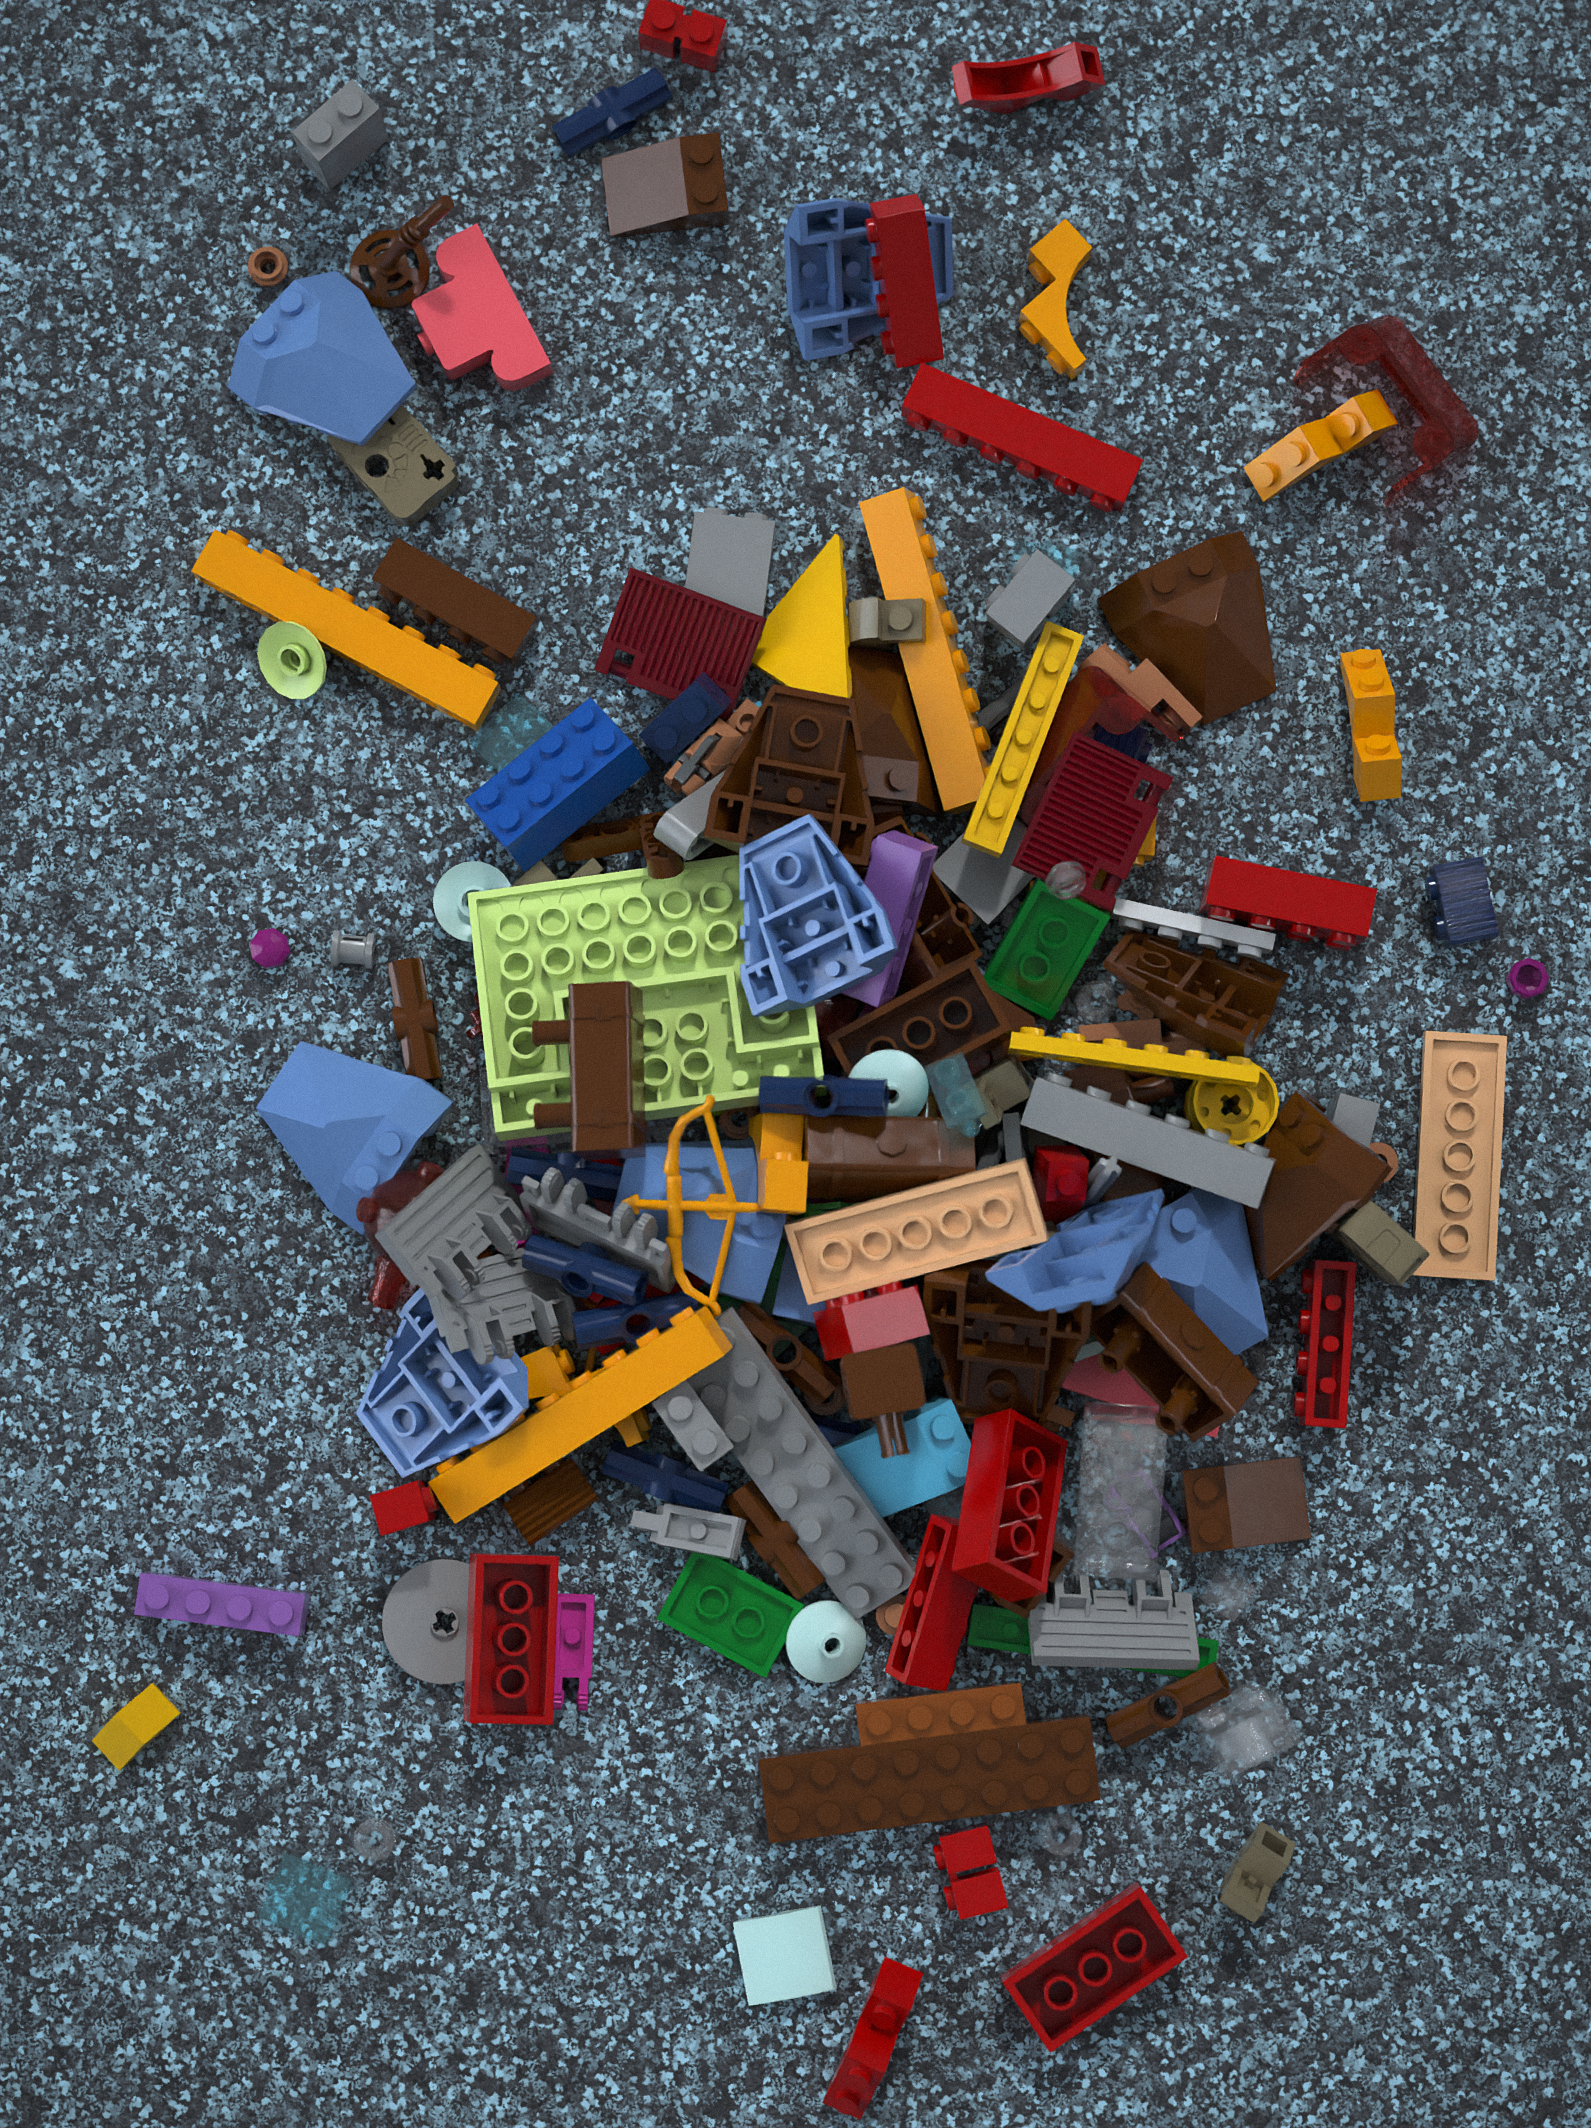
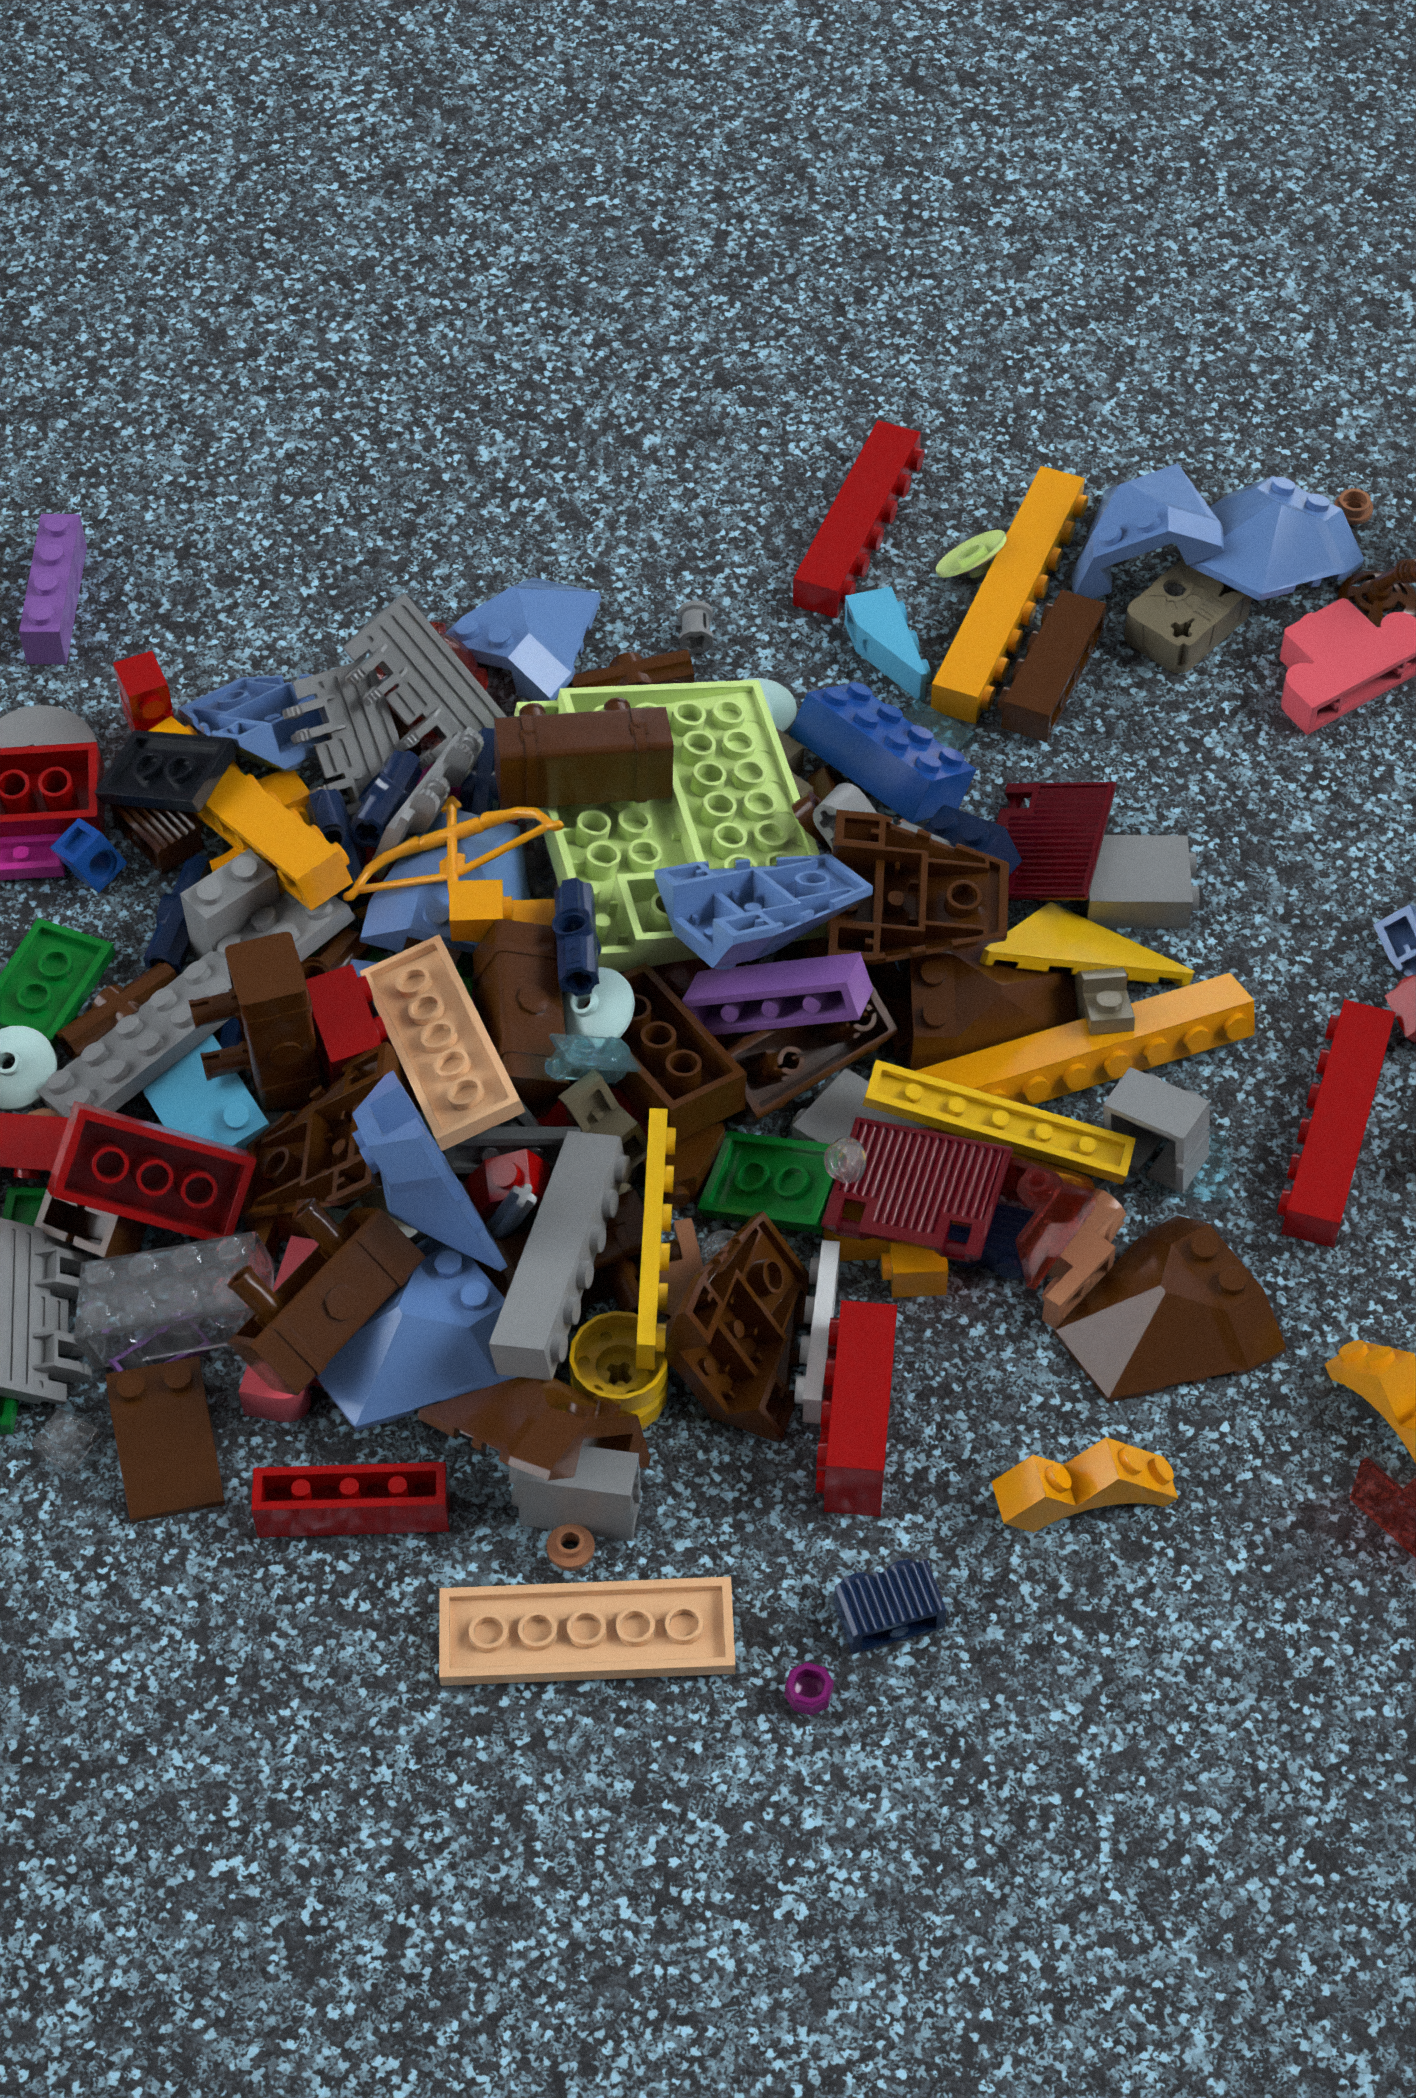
camera: 85 degrees right, 30 degrees down
magenta tile [250,928,291,969] -> none
light grey hinge [630,1503,746,1561] -> none
dark tan axle [1329,1200,1430,1286] -> none
none -> blue brick [50,818,127,893]
none -> black plate [94,730,239,813]
none -> red brick [793,420,925,618]
none -> medium azure slope [844,586,931,702]
none -> medium blue wedge [1071,463,1225,599]

